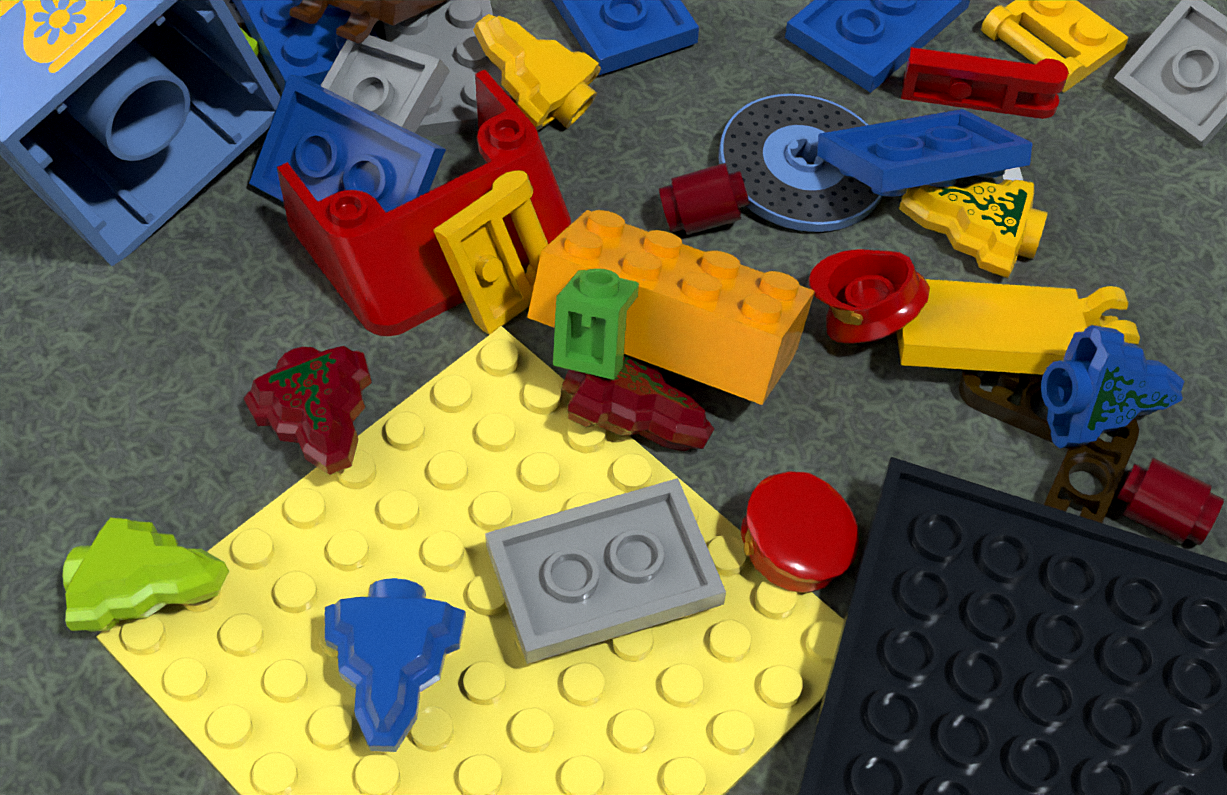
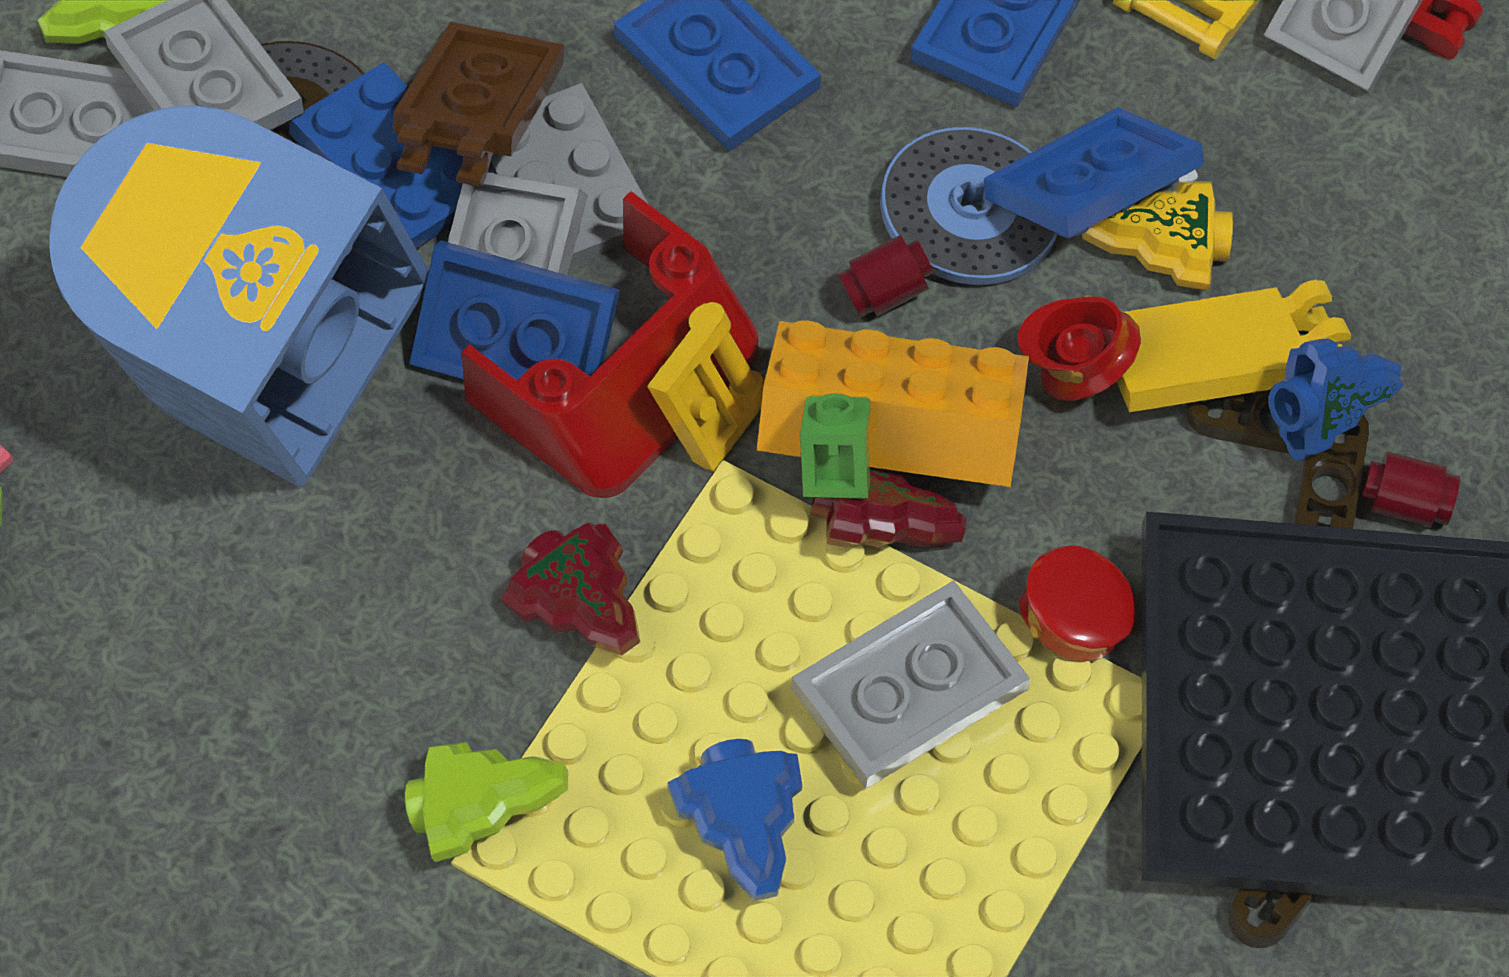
camera: 15 degrees left, 5 degrees up
yellow rock [473,14,601,131] -> none
red plate [901,47,1069,119] -> none

